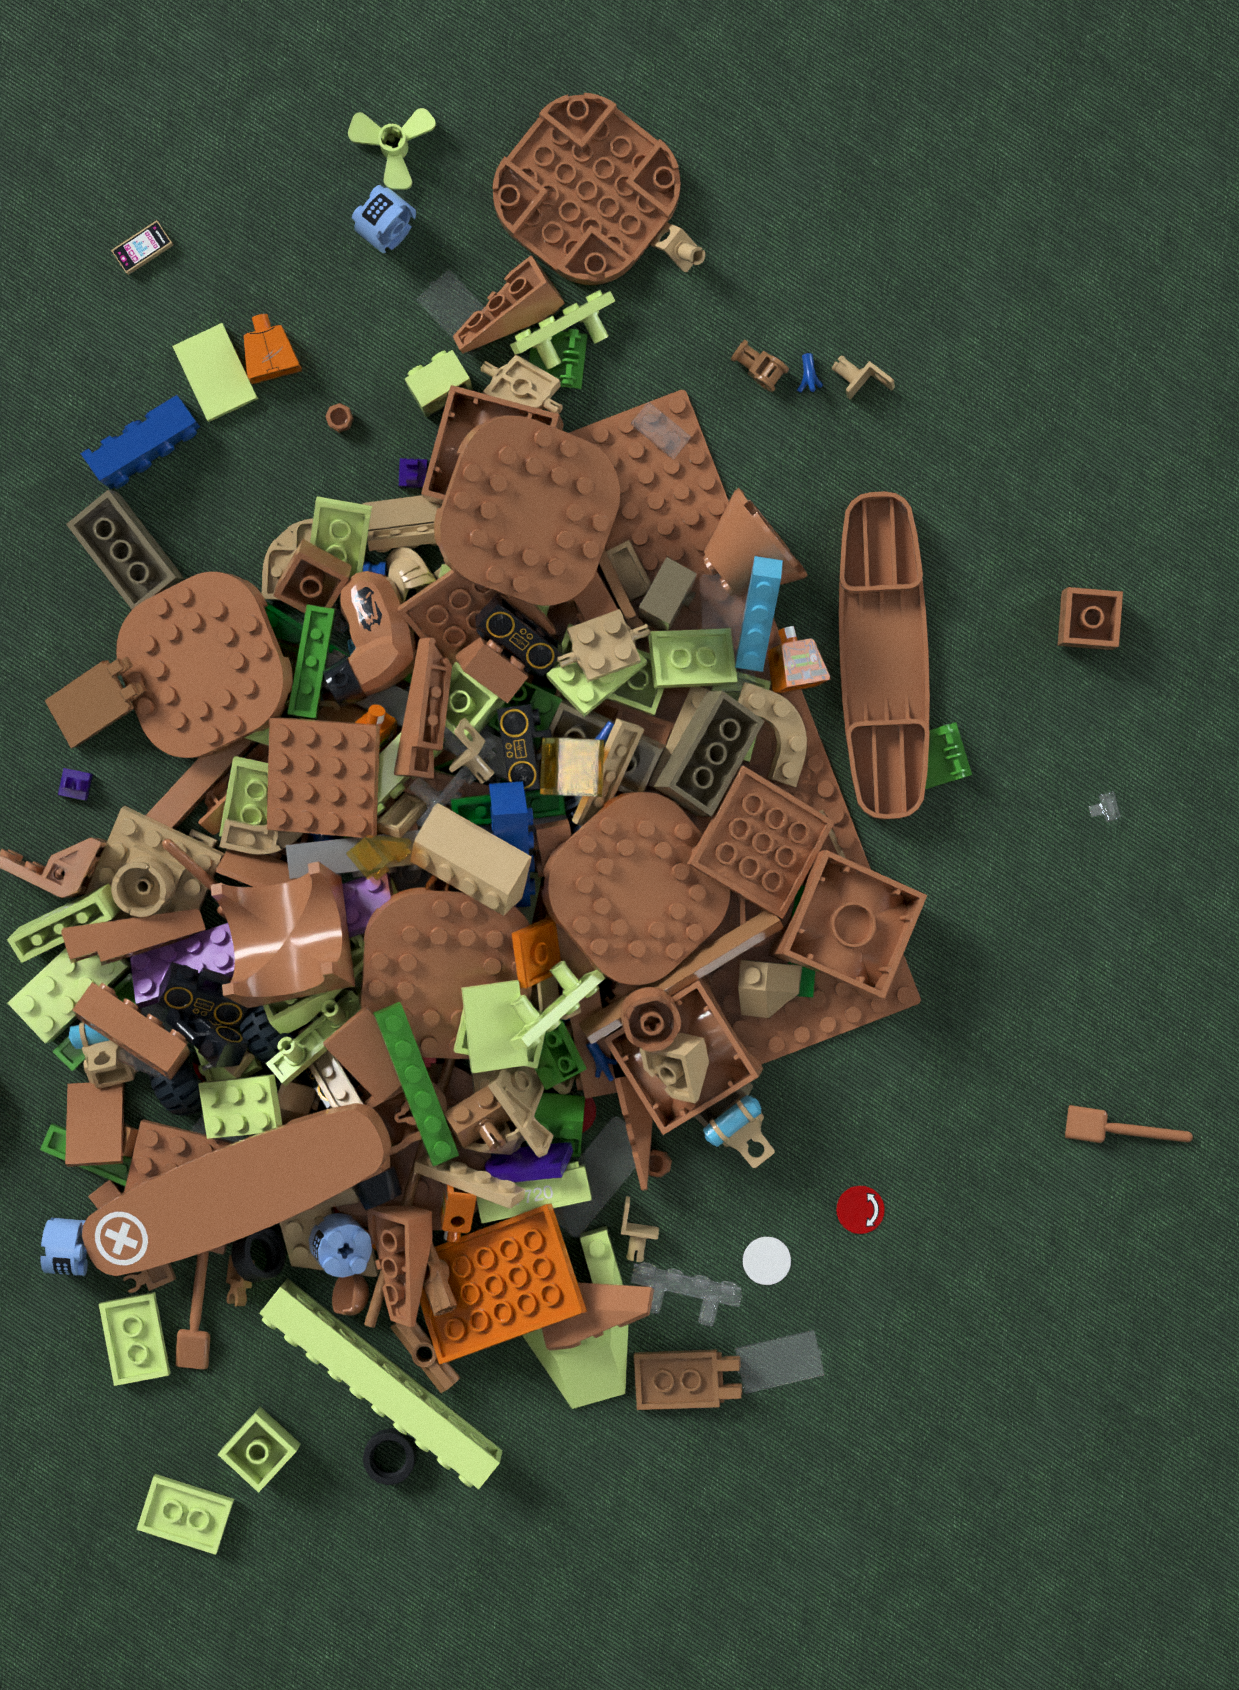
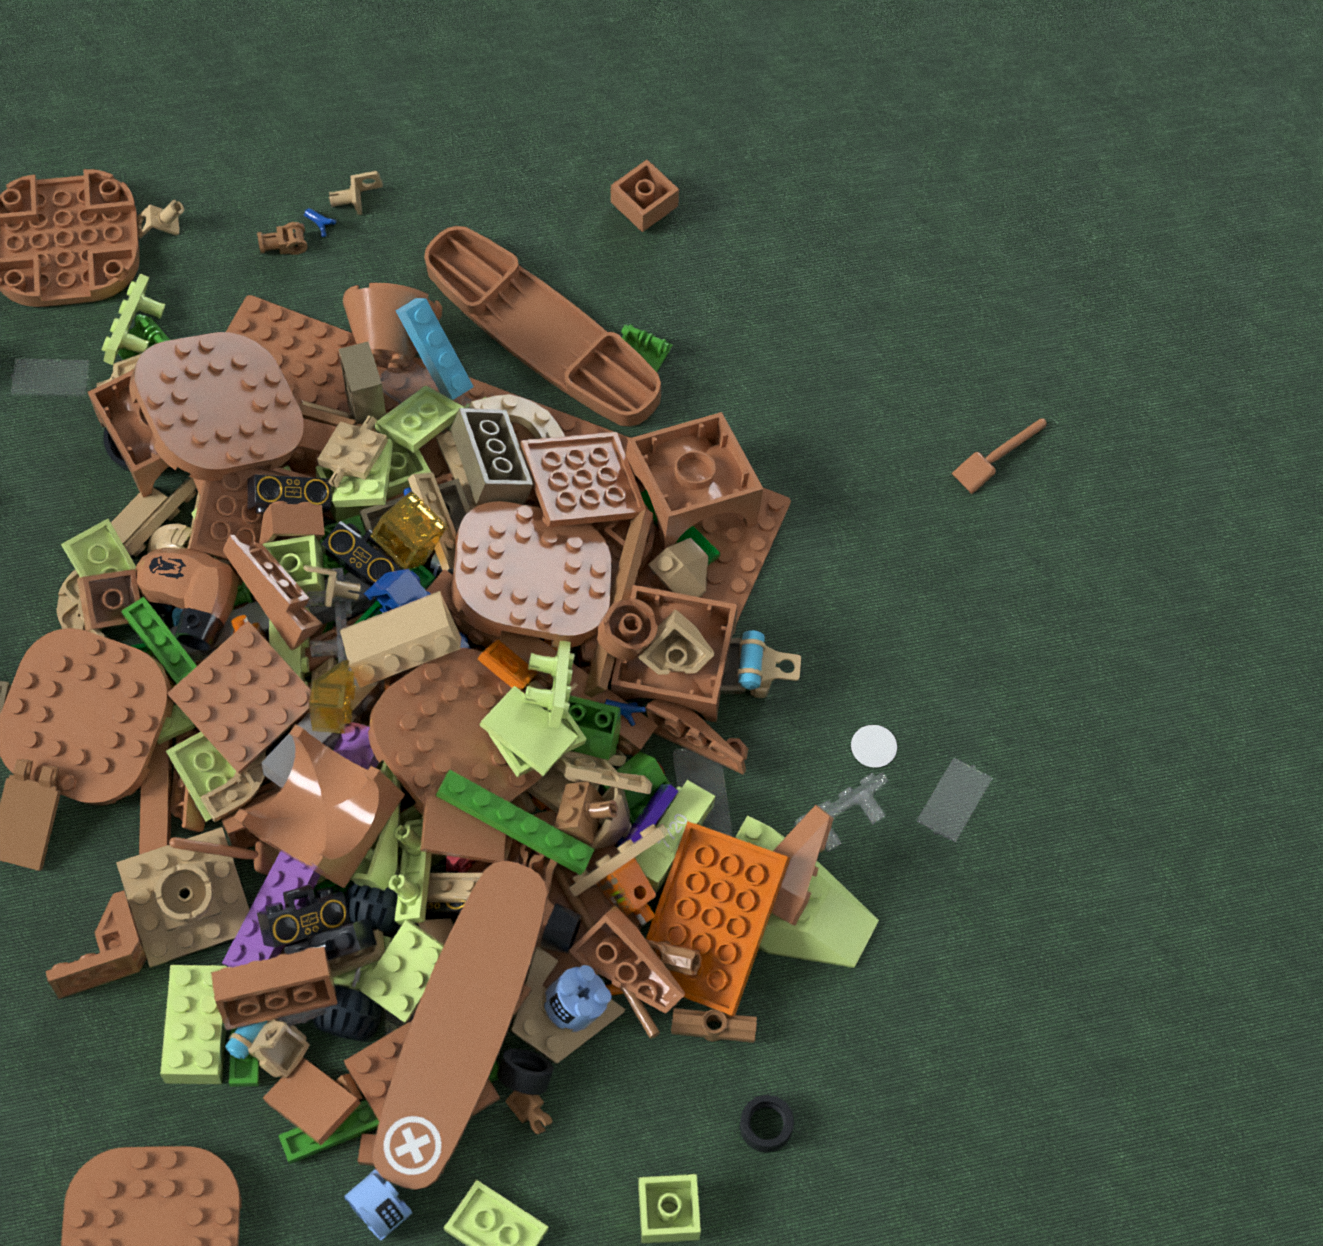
camera: 50 degrees left, 25 degrees down
yellowish green brick [7,883,121,963] -> none
dark purple tile [58,768,93,801] -> none
nougat wedge [61,909,206,966] -> none
medium nougat plate [123,1263,176,1293] -> none
nougat piece [175,1251,210,1369] -> none
yellowish green brick [259,1278,502,1489] -> none
nougat tile [325,403,354,433] -> none
nougat hair [332,1274,370,1316] -> none
dark purple tile [399,458,428,488] -> none
yellowish green brick [405,350,473,418] -> none
nougat wedge [453,255,565,353] -> none
tan bracket [621,1196,659,1262] -> none
clear plate [631,402,691,460] -> none
medium nougat tile [634,1350,742,1410] -> none
orange torso [768,626,830,694] -> none
red sticker [836,1186,884,1234] -> none
clear tile [1089,791,1121,822] -> none

